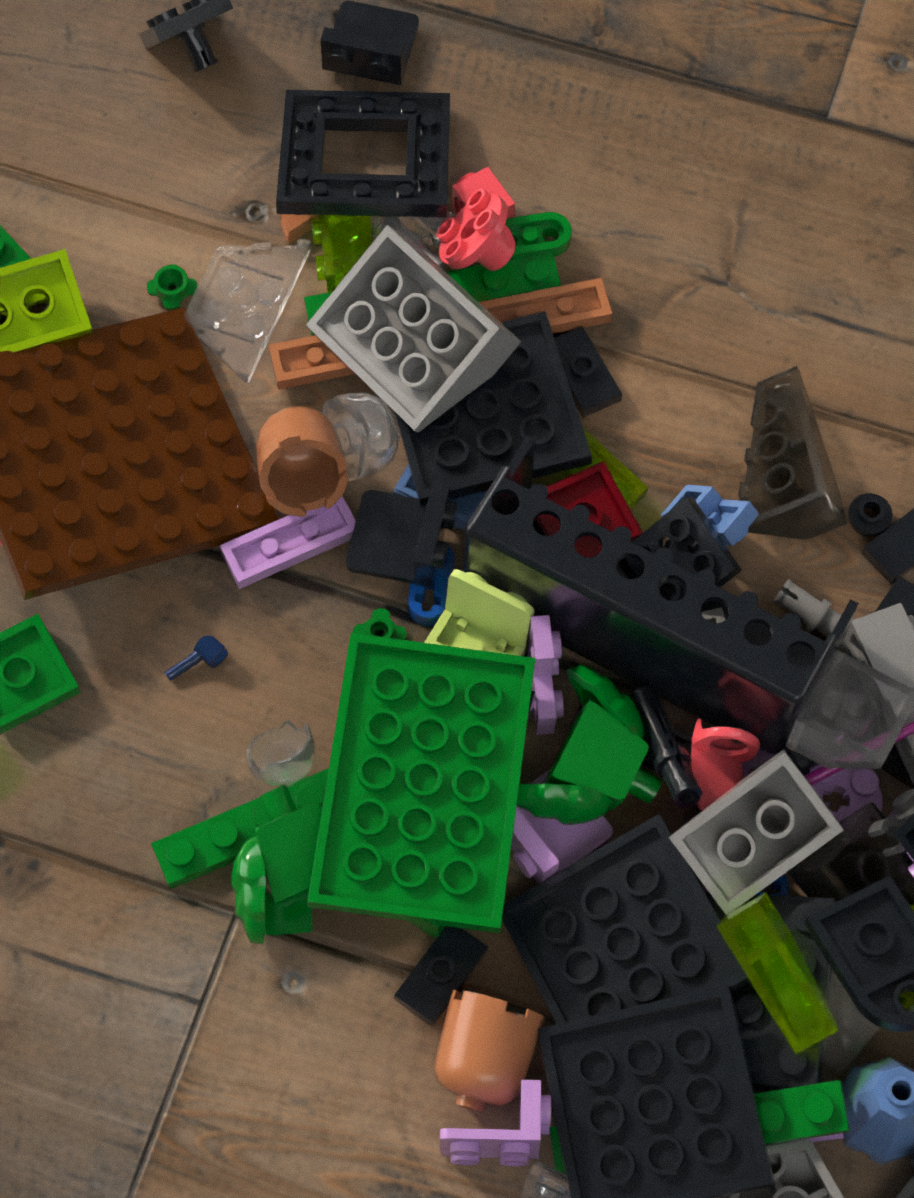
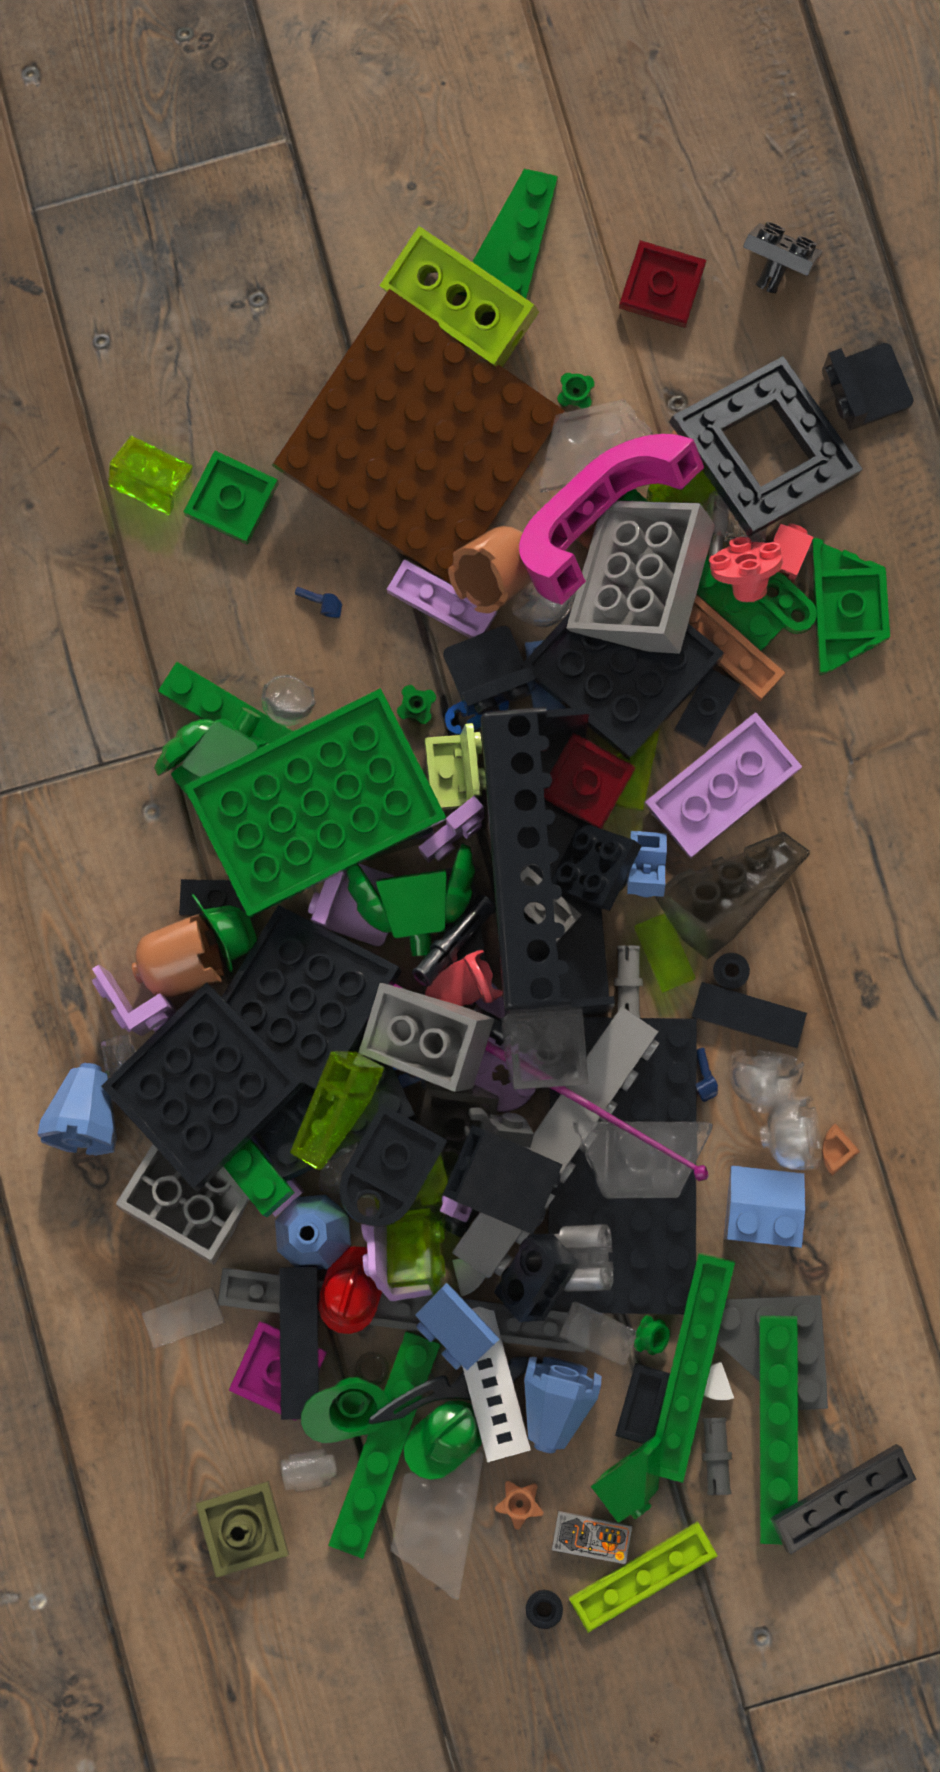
camera: 65 degrees right, 15 degrees up
none -> green piece [192,894,257,972]
none -> dark pink arch [519,434,704,605]
none -> dark red plate [619,240,707,328]
none -> clear neon green plate [633,912,696,993]
none -> lavender plate [644,712,802,859]
none -> green wing [811,538,890,675]

